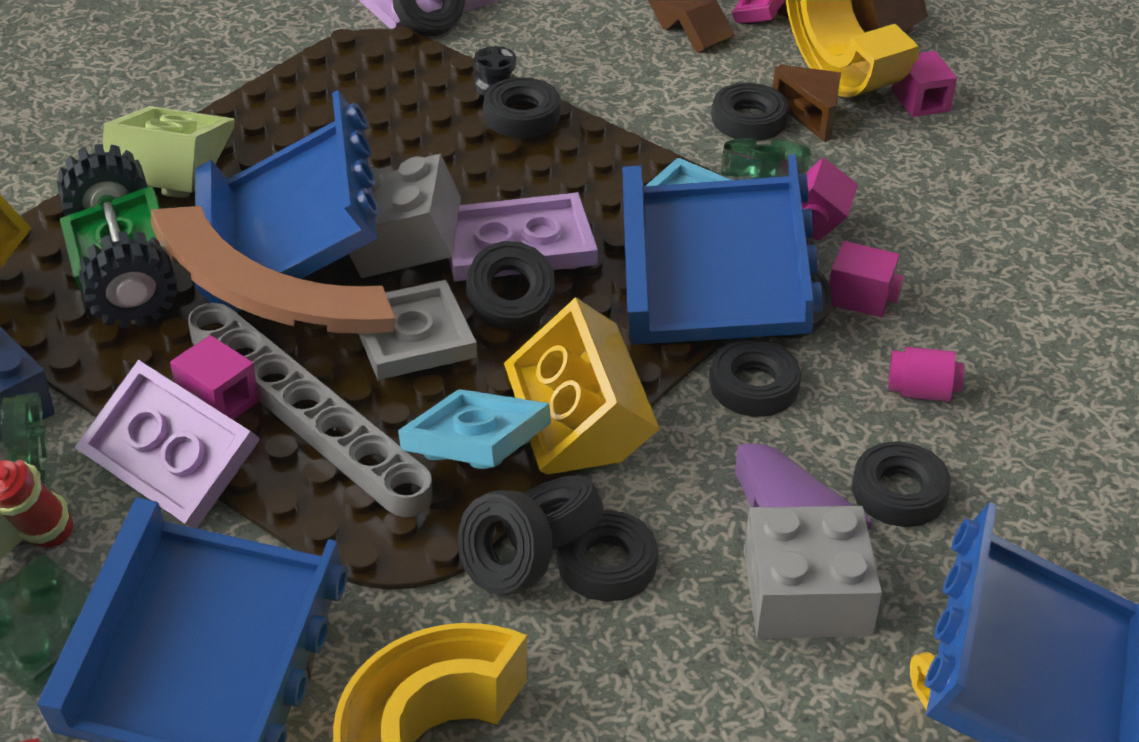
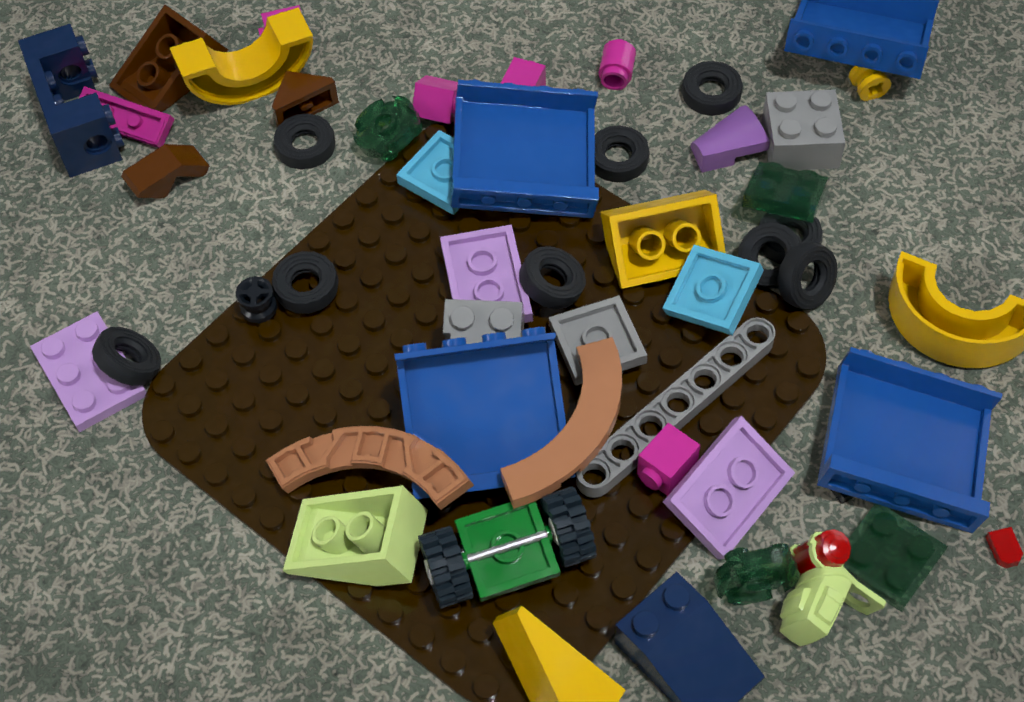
camera: 85 degrees left, 15 degrees up
none -> nougat tile [266,426,474,510]
none -> clear green plate [742,162,828,223]

